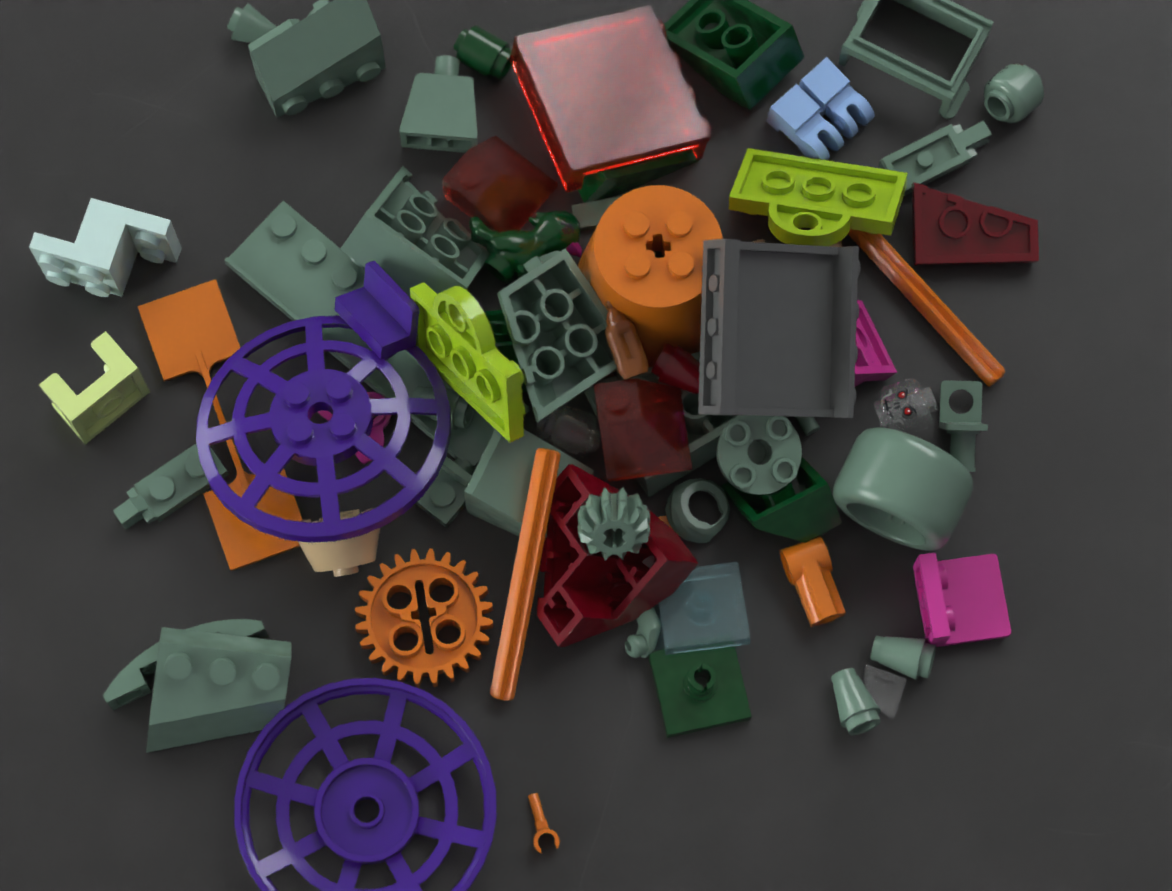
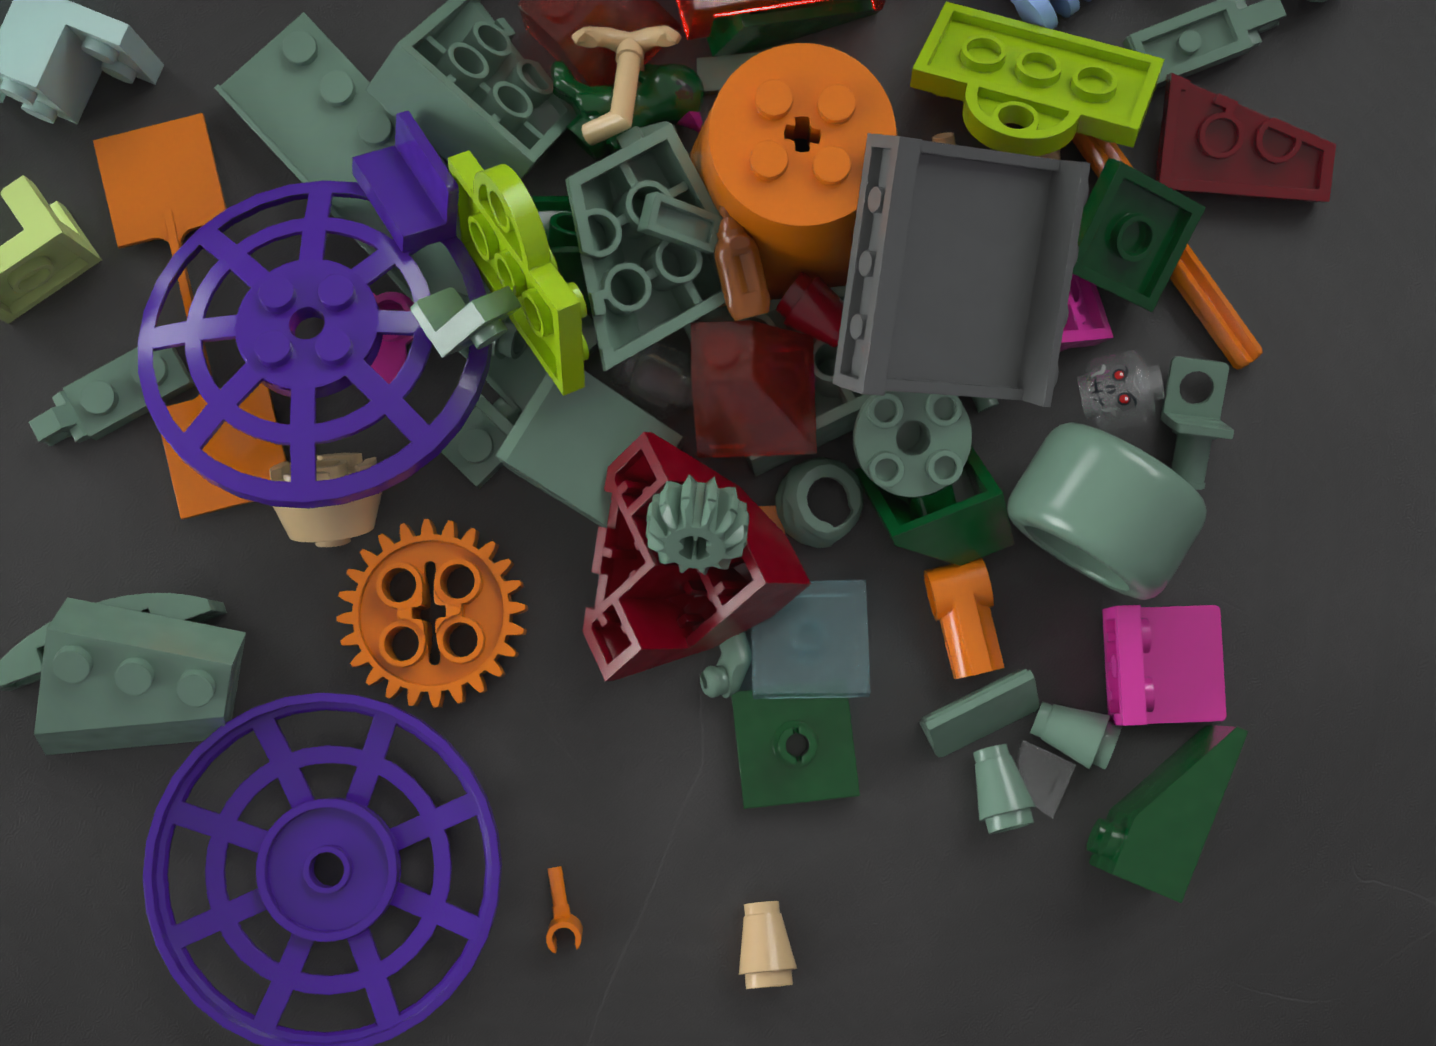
camera: 10 degrees right, 10 degrees up
orange axle [490,448,561,701] -> none
none -> sand green bracket [410,286,522,358]
none -> tan piece [571,25,682,146]
none -> sand green piece [637,192,722,254]
none -> tan cone [739,901,797,989]
none -> sand green slope [919,669,1040,757]
none -> dark green tile [1073,158,1206,312]
none -> dark green slope [1087,725,1248,903]

